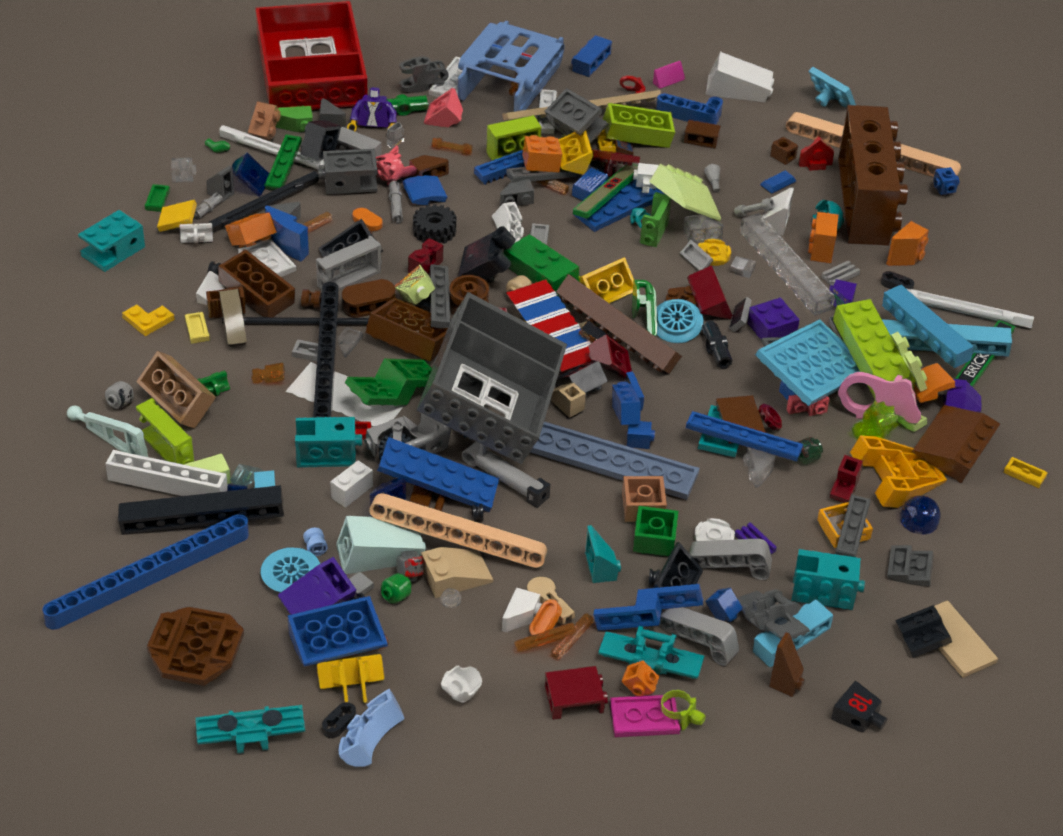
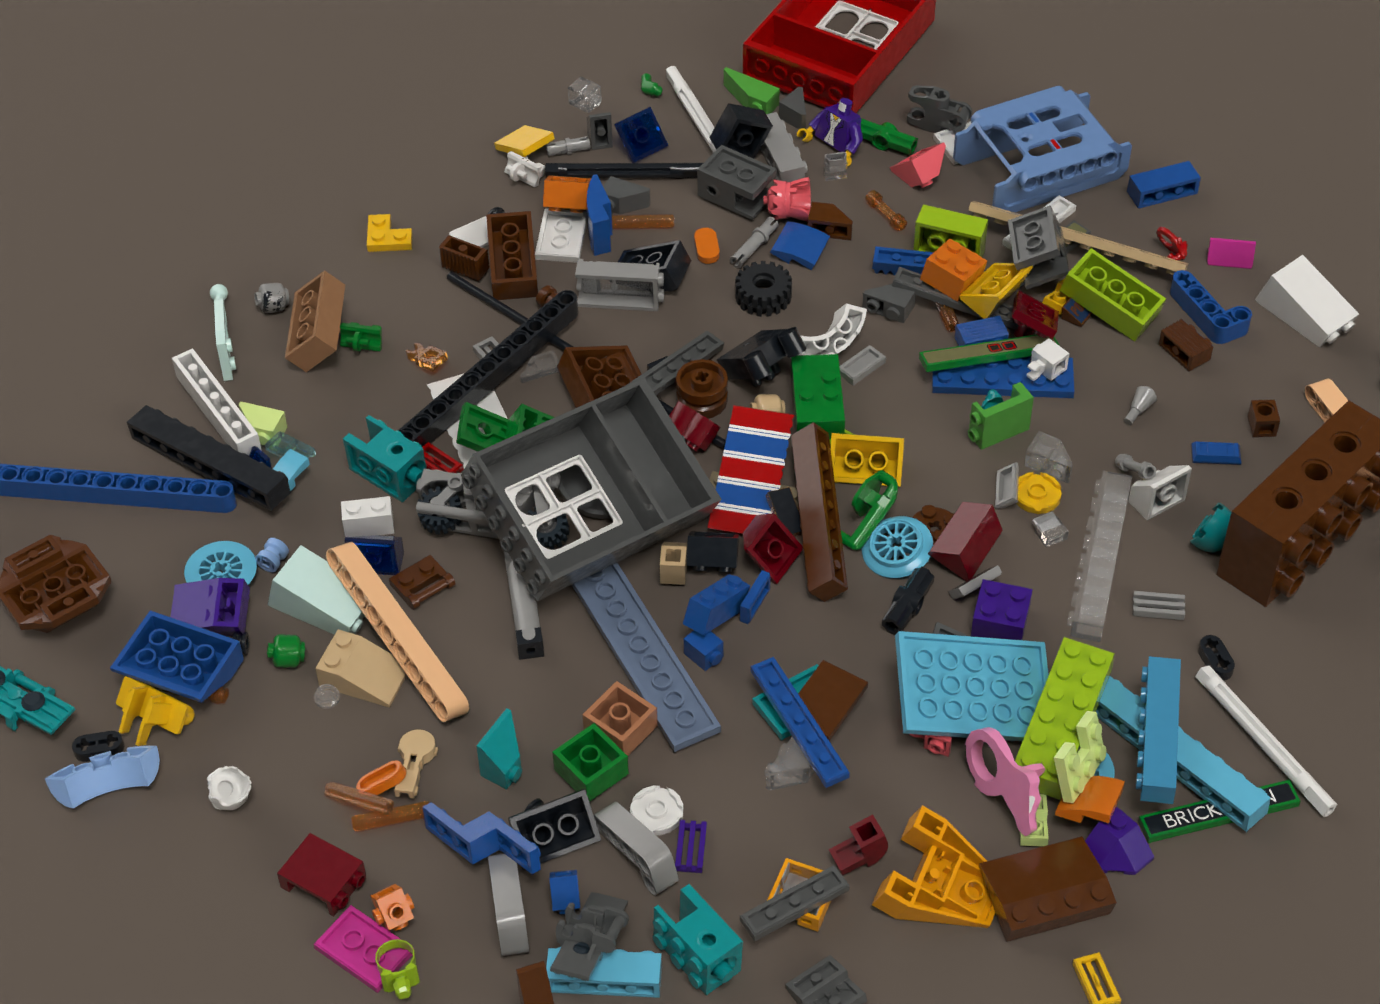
camera: 45 degrees right, 5 degrees up
teal torso [78,210,145,272] -> none
lime door [136,398,194,465] -> none
green tile [145,184,170,212] -> none
light yellow tile [185,312,210,344] -> none
dark tan slope [219,289,247,346] -> none
nougat brick [248,101,281,142] -> none
green tile [265,134,302,190] -> none
reddish brown brick [342,279,395,318] -> none
light grey tile [349,572,374,596] -> none
blue plate [377,437,499,512] -> none
yellowish green torso [395,265,435,305] -> none
dark grey head [396,551,424,581] -> none
dark red brick [408,238,444,274] -> none
black bush [471,503,484,522] -> none
white slope [502,588,542,632] -> none
teal piece [598,626,704,679] -> none
yellowish green slope [649,164,721,221] -> none
dark red gear [758,404,782,431] -> none
clear green head [797,437,823,465] -> none
red plate [799,136,834,171] -> none
orange brick [808,212,838,263] -> none
dark purple slope [828,279,857,307] -> none
clear neon green hat [852,400,899,440] -> none
orange slope [886,221,929,266] -> none
clear blue cylinder [900,495,941,535] -> none

